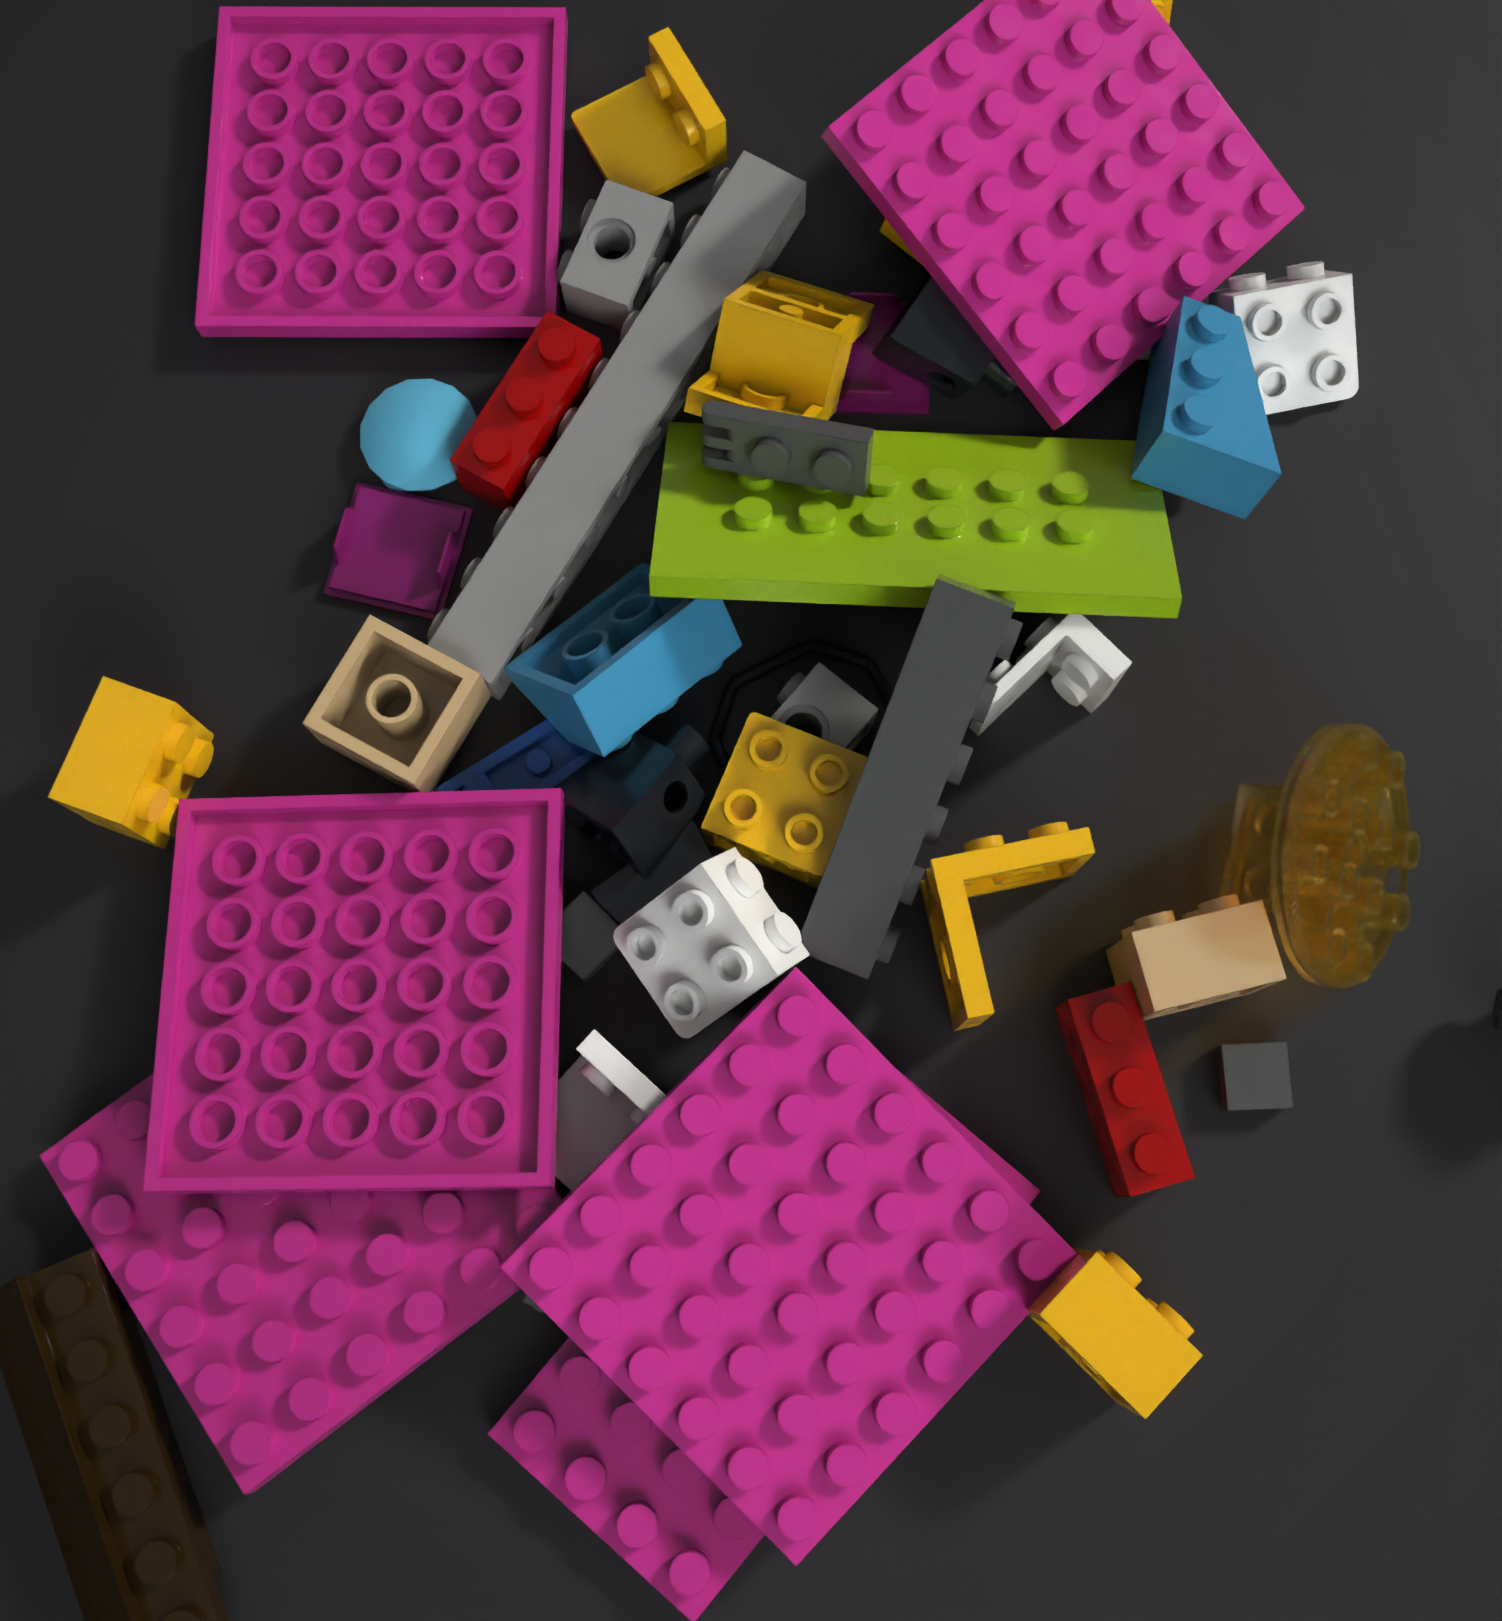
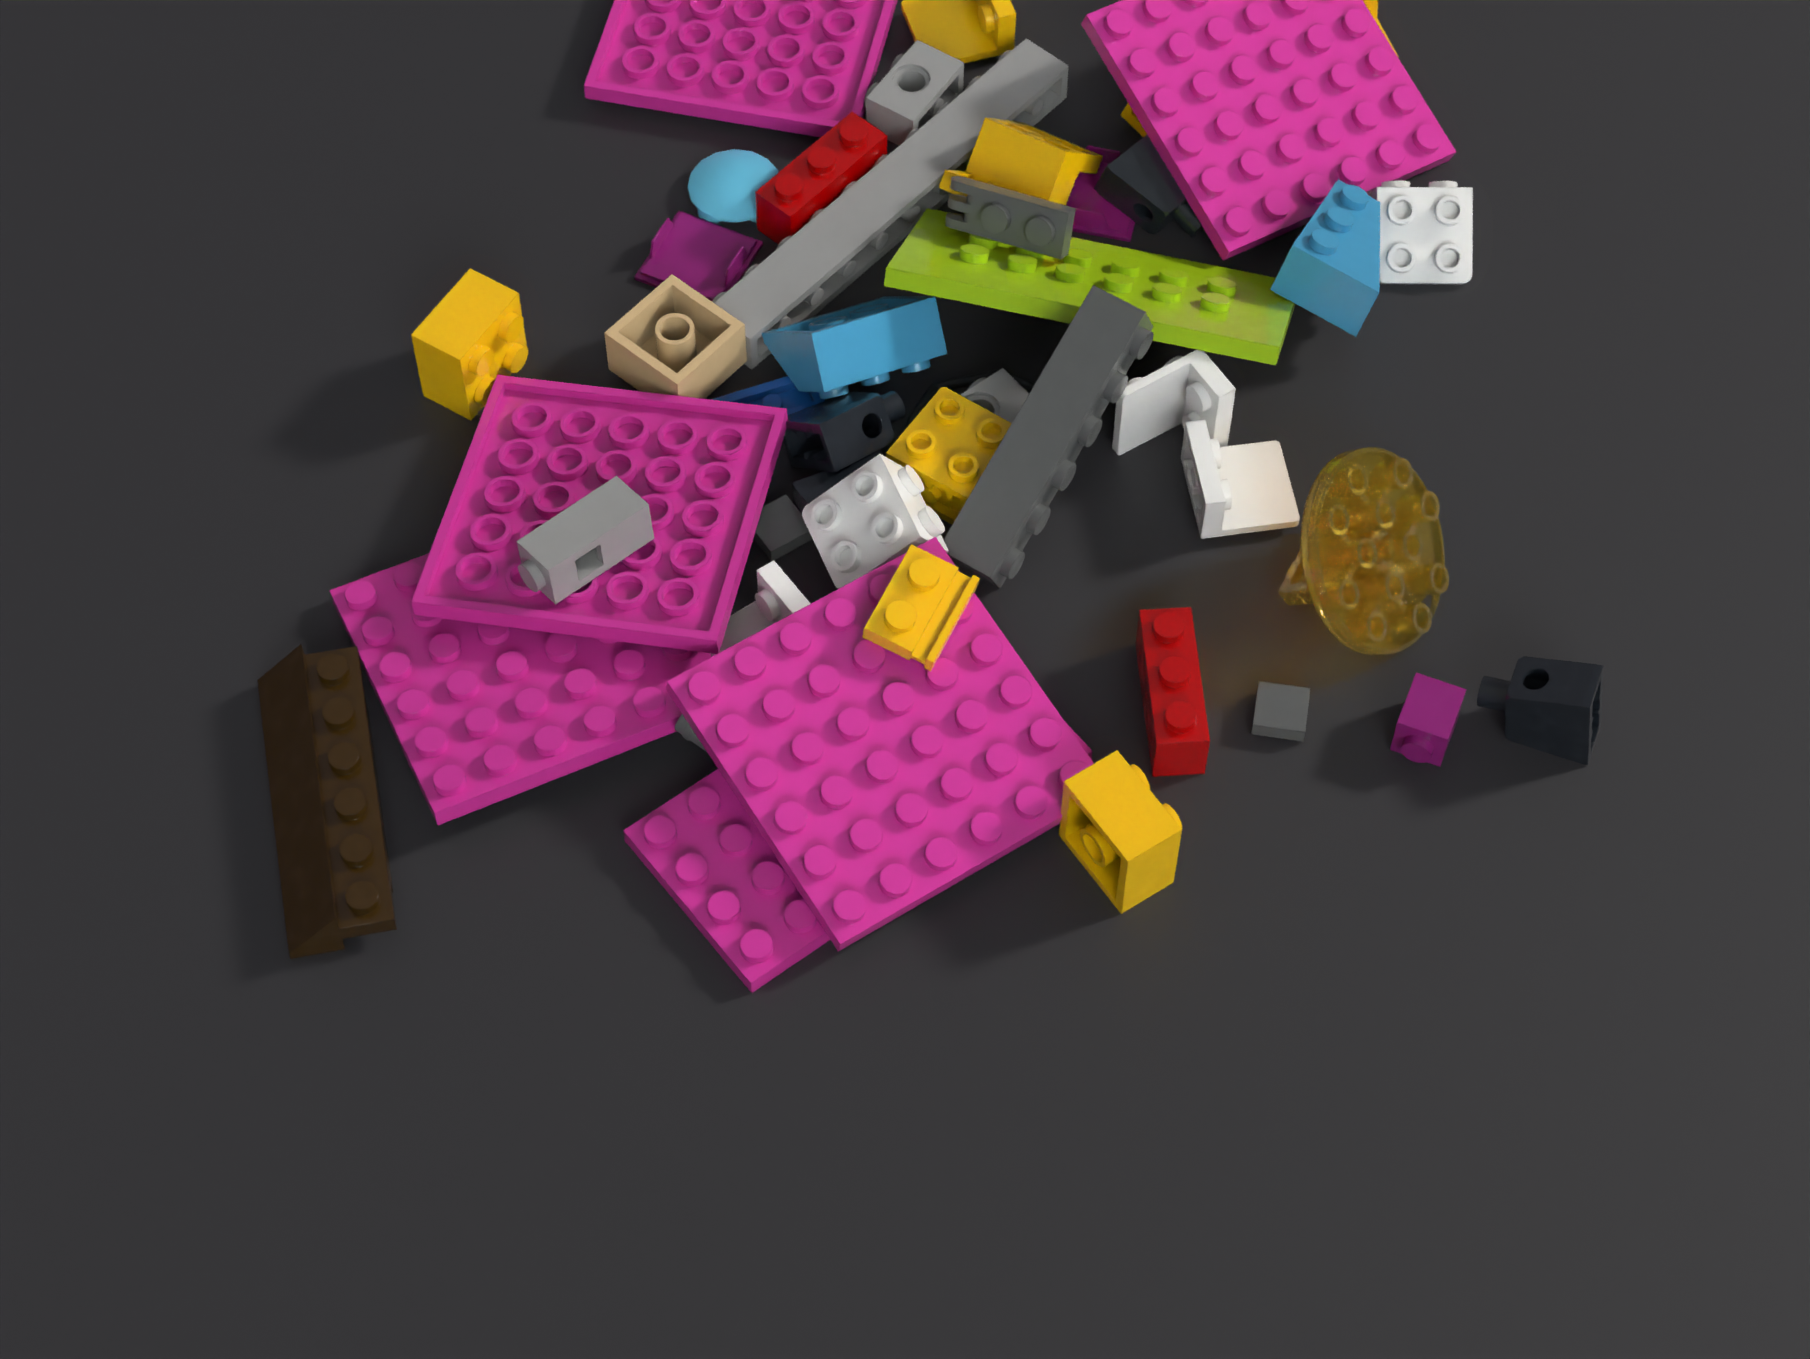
camera: 10 degrees right, 20 degrees down
yellow bracket [920,822,1095,1031] -> none
tan brick [1106,894,1287,1021] -> none
none -> light grey brick [517,476,654,605]
none -> yellow plate [862,544,980,671]
none -> white bracket [1181,420,1300,539]
none -> magenta brick [1390,673,1467,767]

